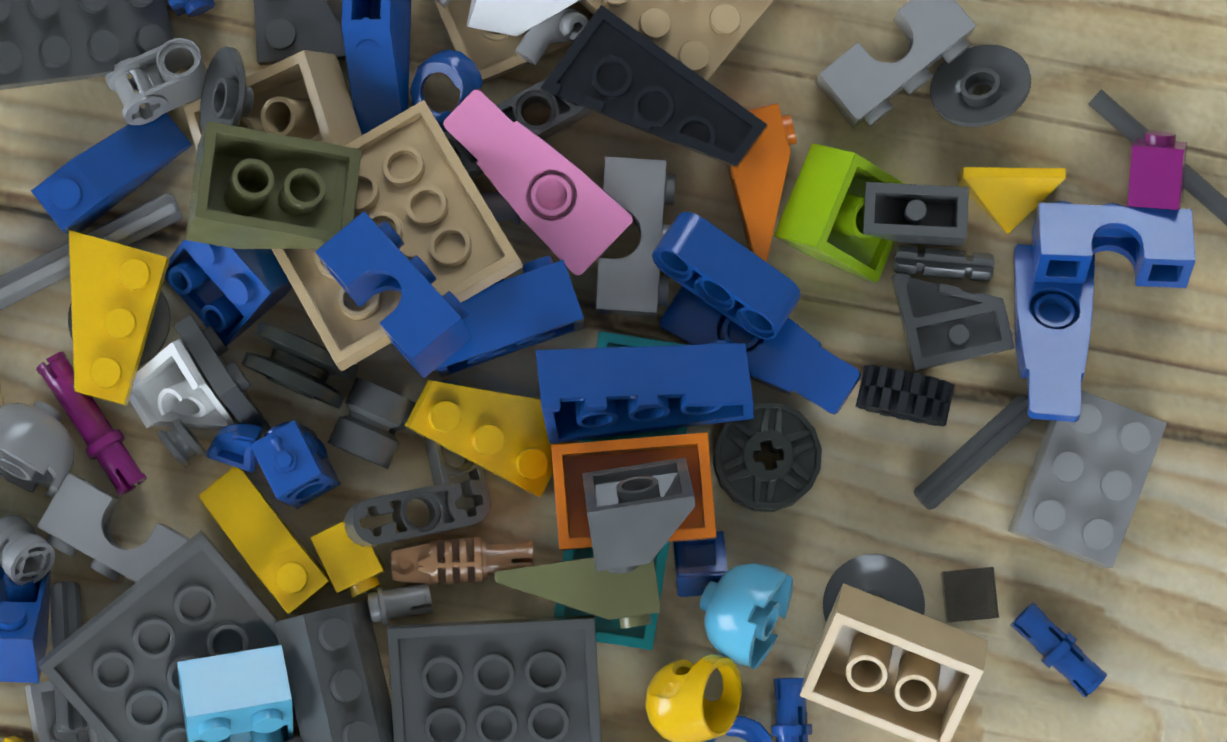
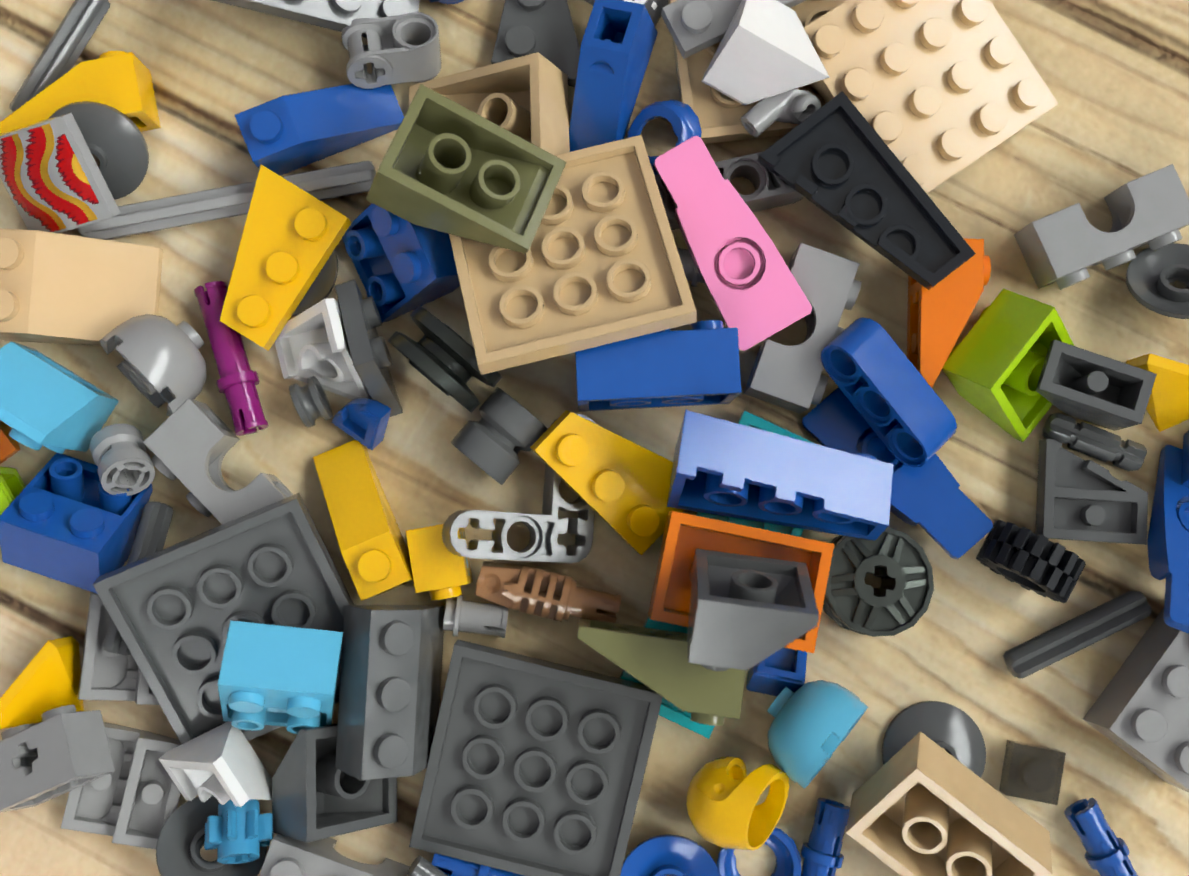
camera: 15 degrees right, 0 degrees up
dark grey dish [200,46,254,133] -> none
blue head [250,420,341,509] -> none
blue arch [315,211,473,378] -> none

